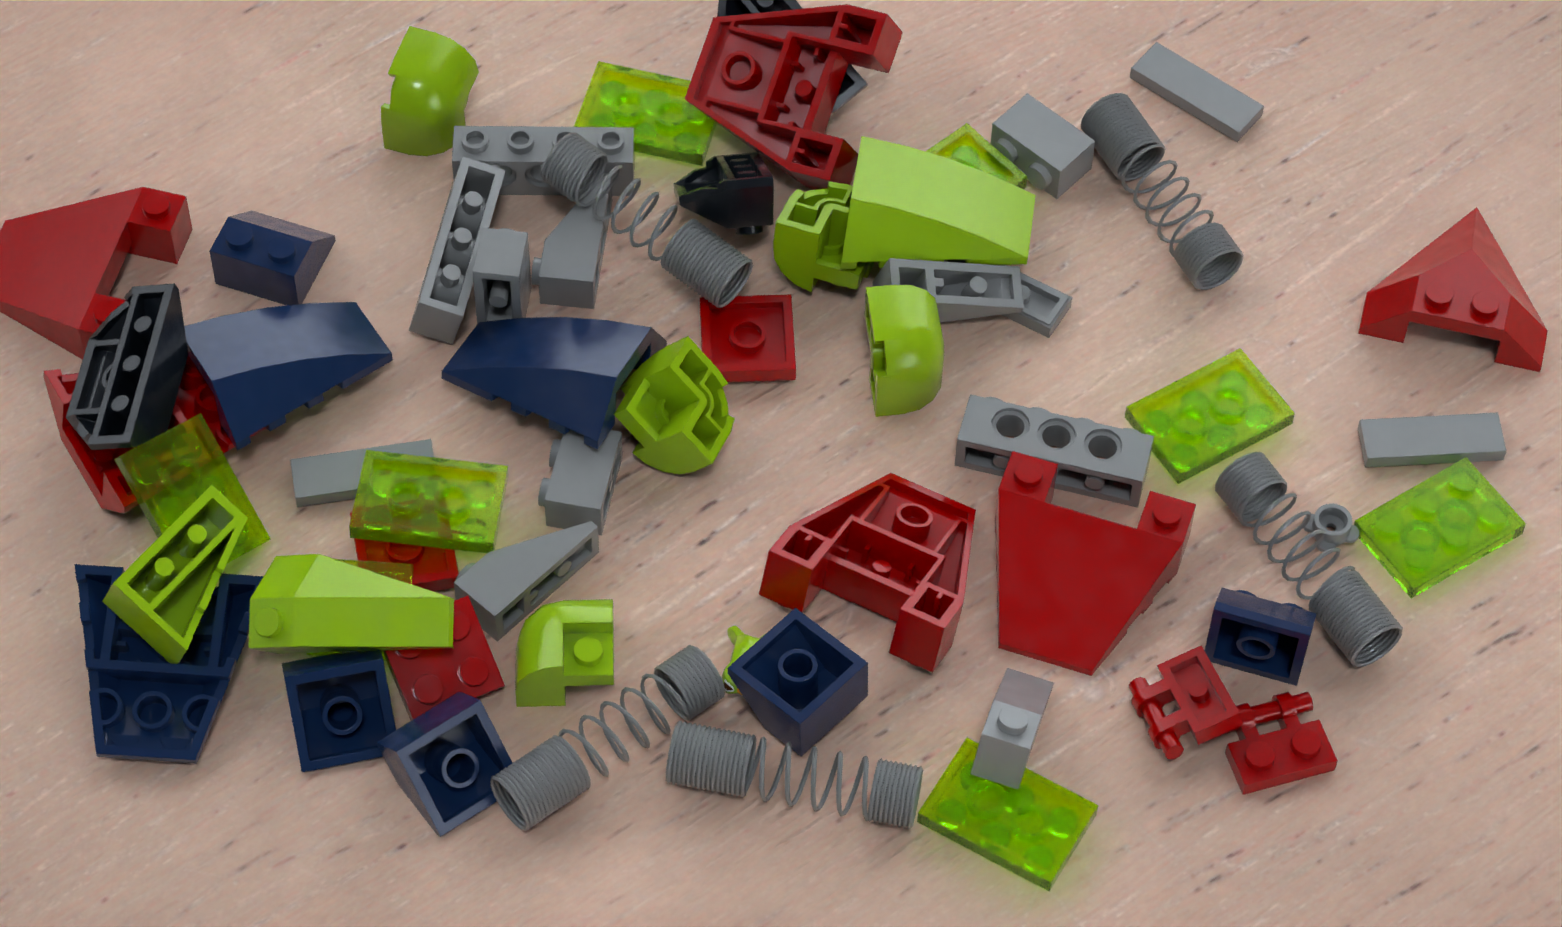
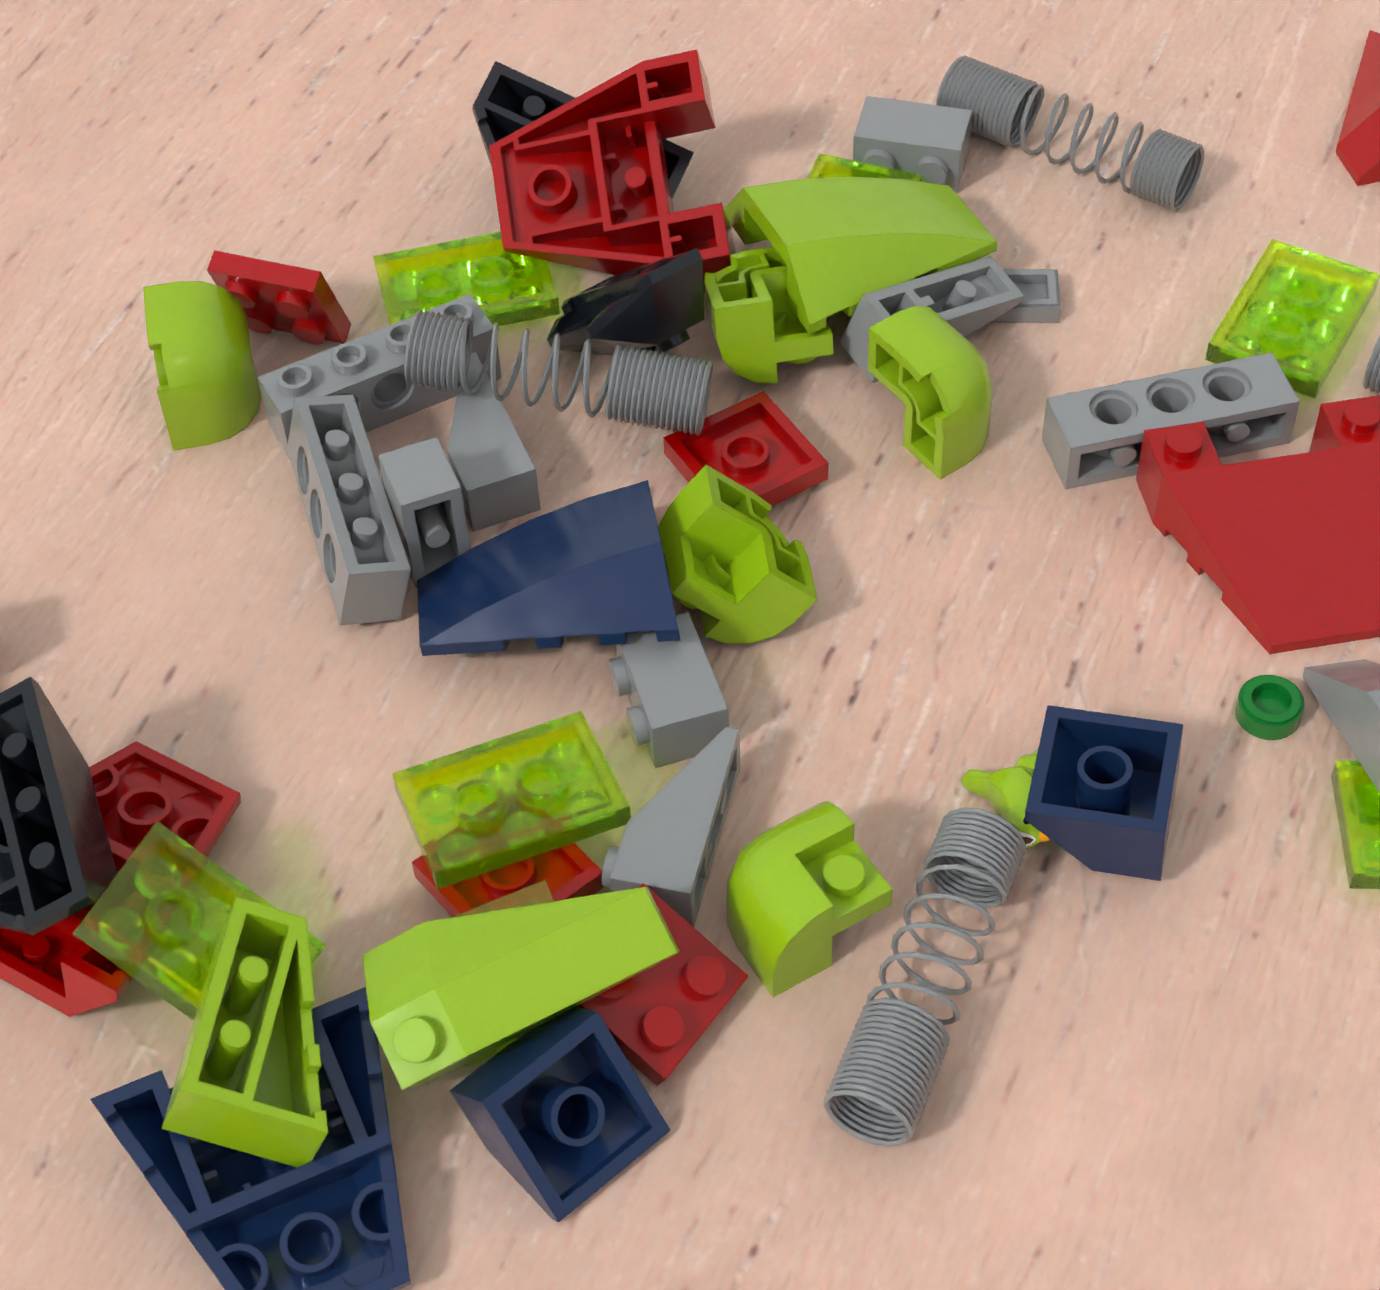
camera: 25 degrees left, 5 degrees down
dark blue wedge [184,302,393,451] -> none
dark blue slope [209,211,336,305] -> none
light grey tile [290,439,438,507] -> none
dark blue slope [376,692,513,837] -> none
light grey piece [666,721,923,829] -> none
red wedge [759,473,976,673] -> none
light grey tile [1130,42,1264,142] -> none
none -> red plate [207,250,352,344]
none -> green tile [1235,675,1305,740]

